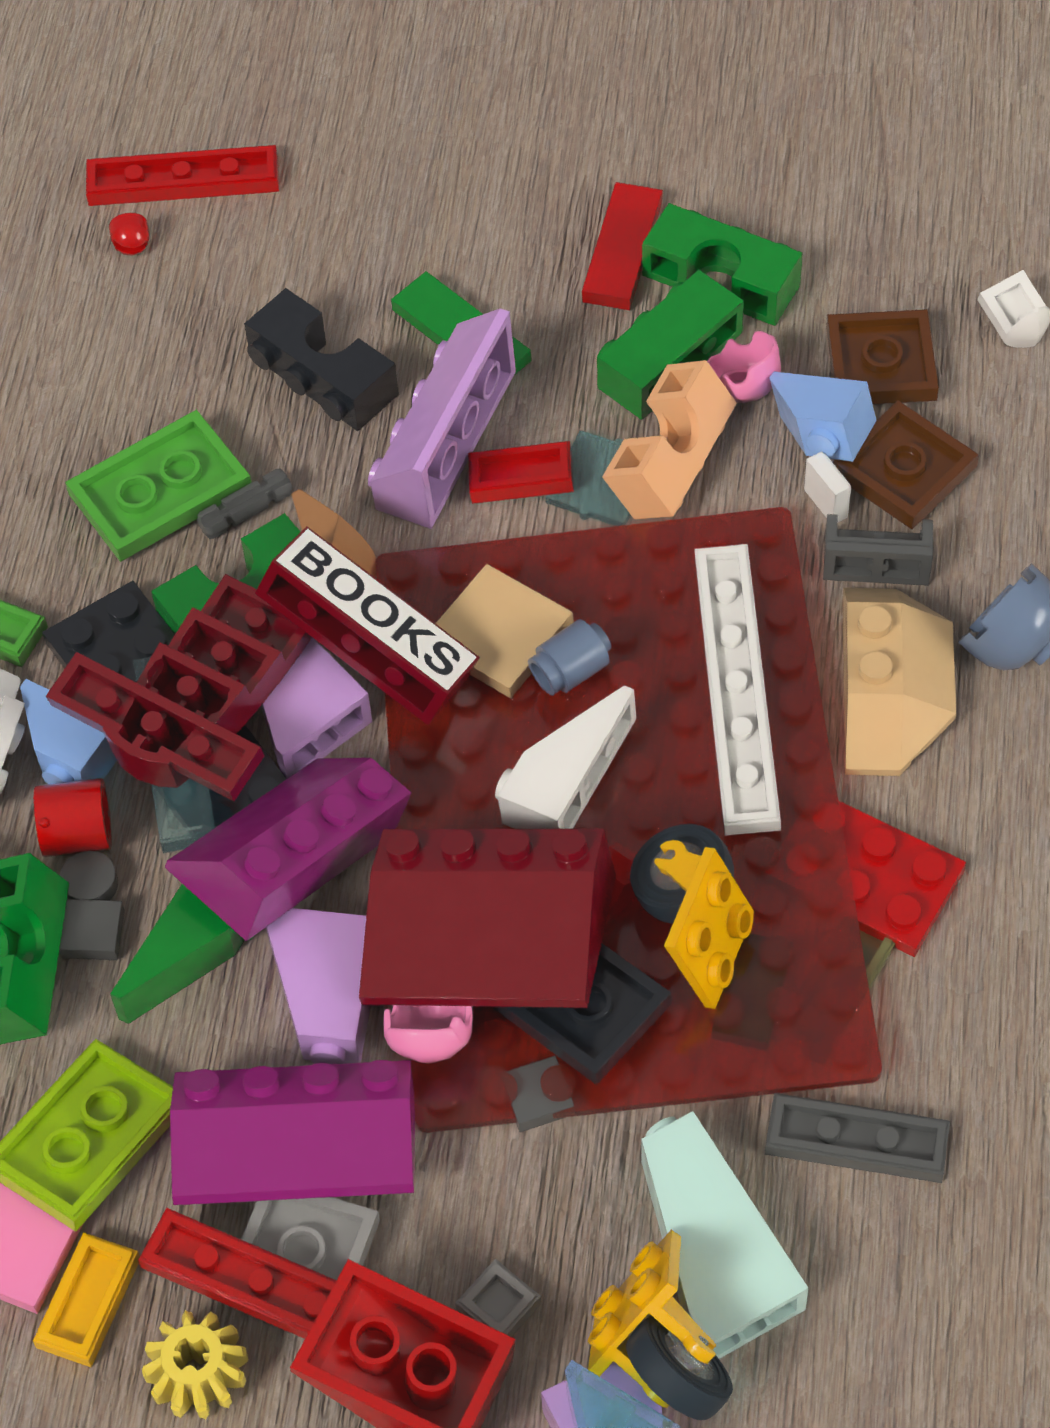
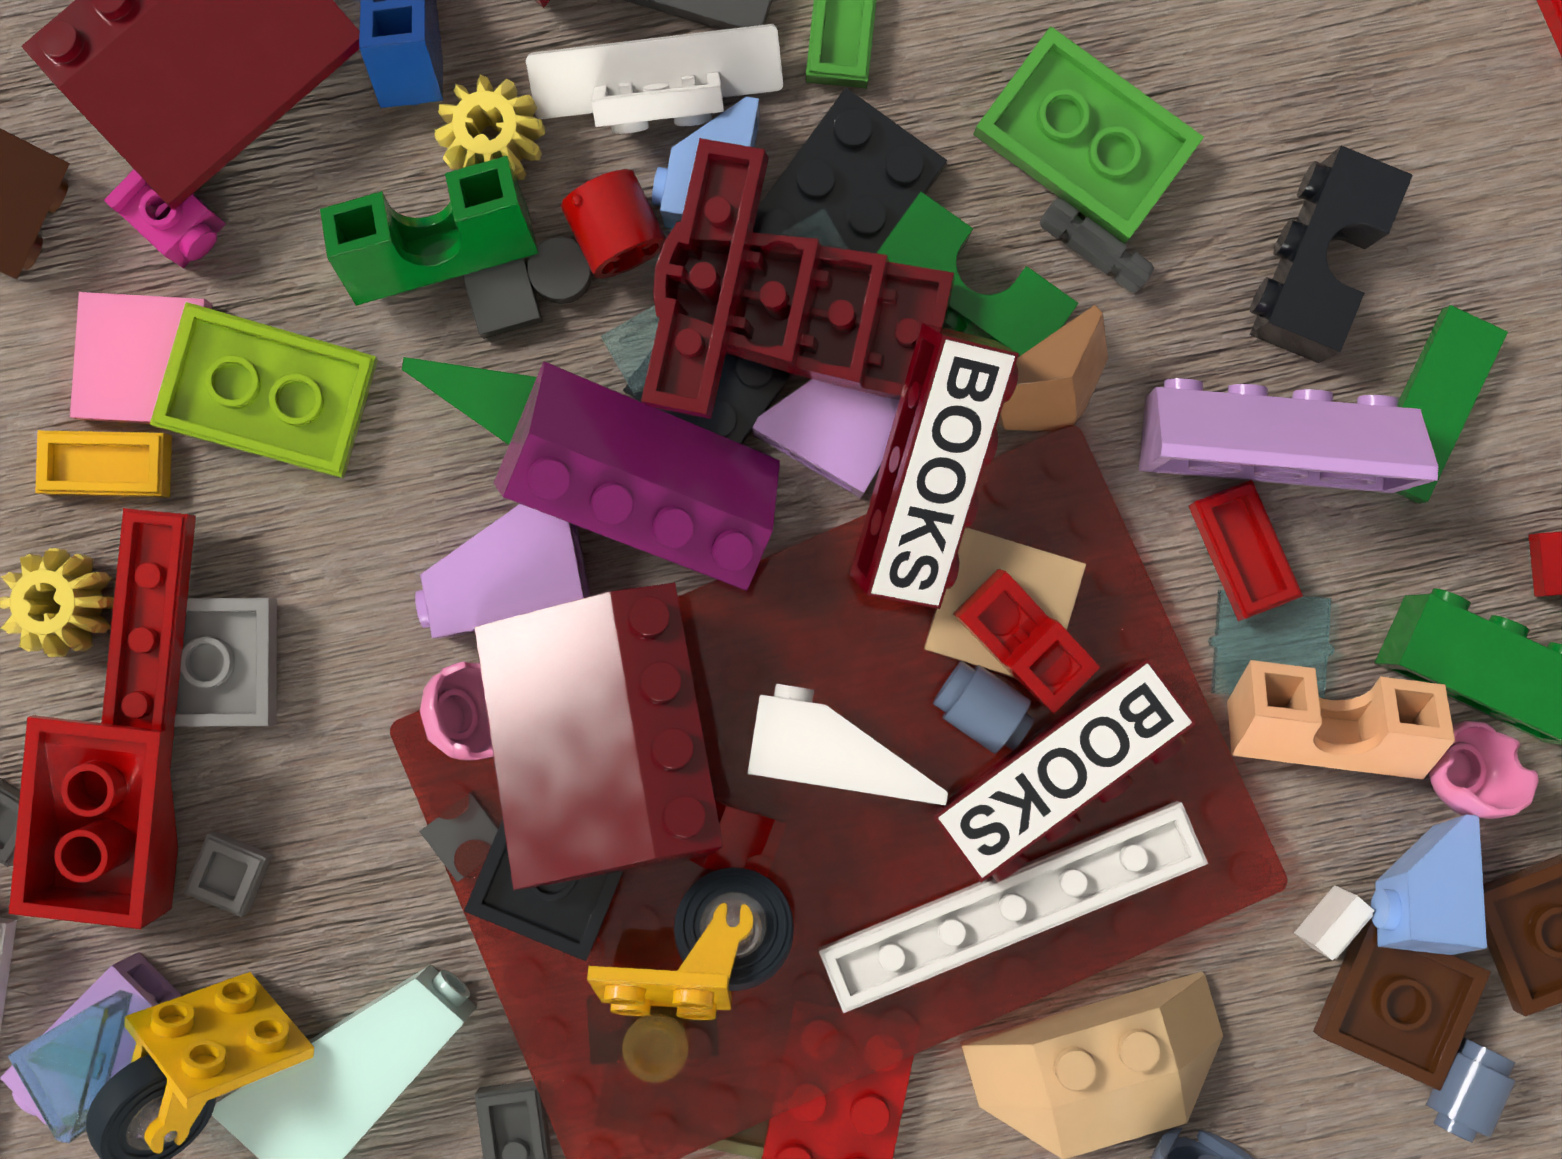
camera: 70 degrees right, 30 degrees up
magenta slope [170,1060,415,1205] -> none
dark grey hinge [823,514,933,586] -> none
none -> clear yellow plate [622,1014,689,1083]
none -> brick [929,659,1197,883]
none -> red slope [953,569,1101,714]
none -> sand blue brick [1426,1037,1516,1143]

